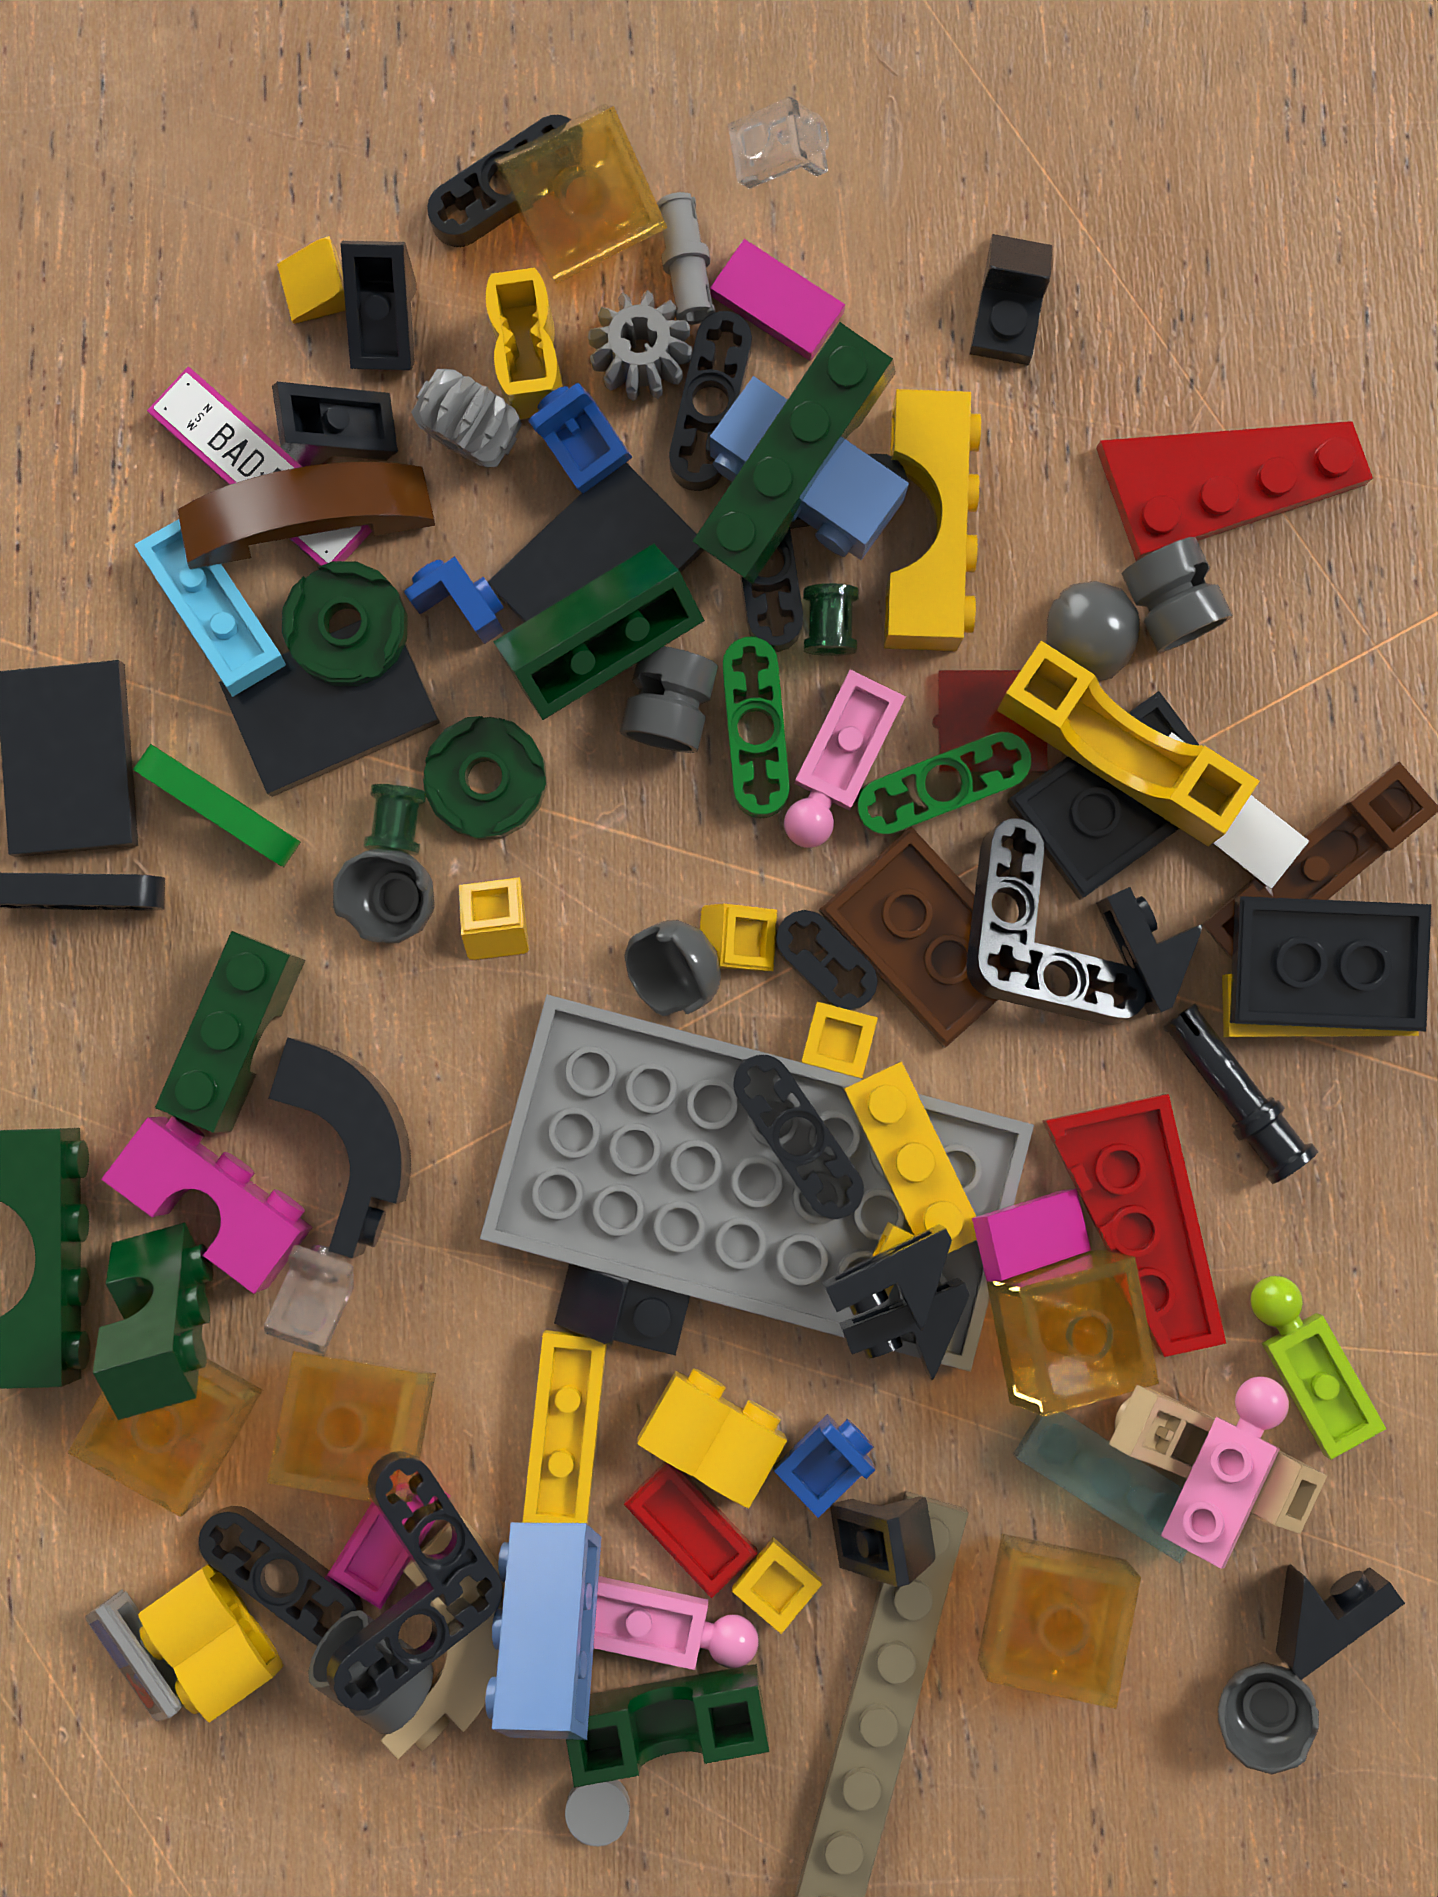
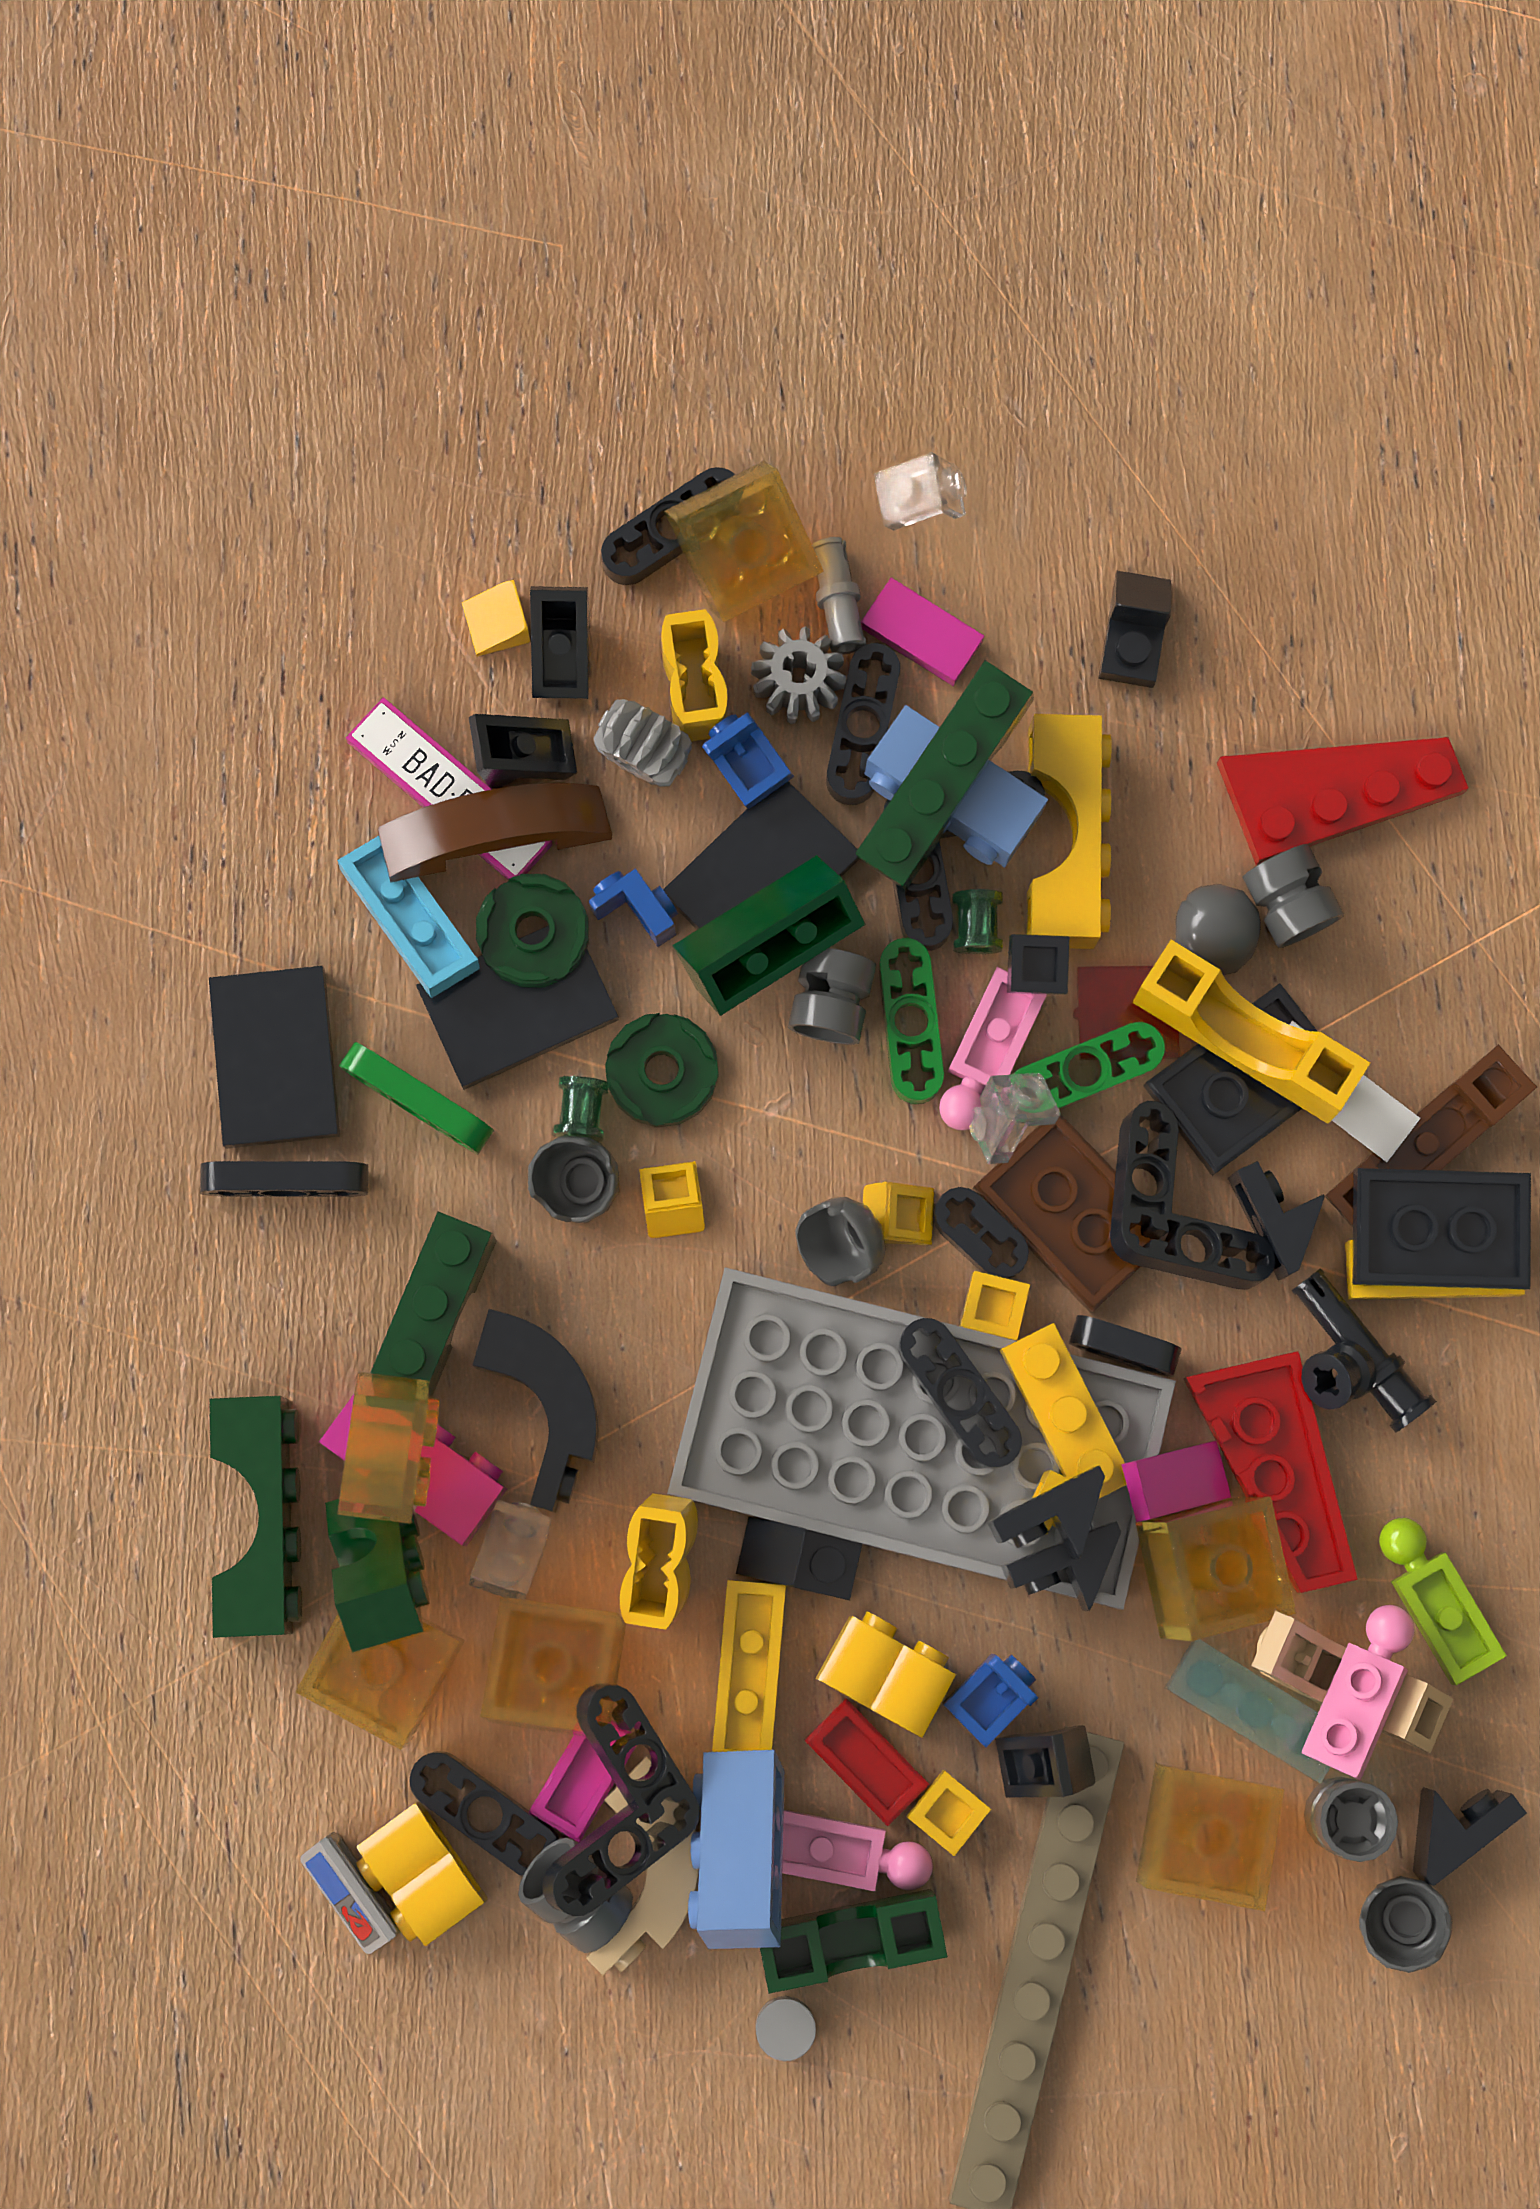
camera: 10 degrees left, 5 degrees down
none -> clear yellow brick [337,1372,439,1524]
none -> yellow brick [620,1493,698,1630]
none -> clear bracket [969,1073,1060,1164]
none -> black plate [1007,934,1070,995]
none -> black beam [1069,1315,1182,1377]
none -> black wheel [1301,1341,1376,1410]
none -> dark grey wheel [1304,1777,1398,1862]

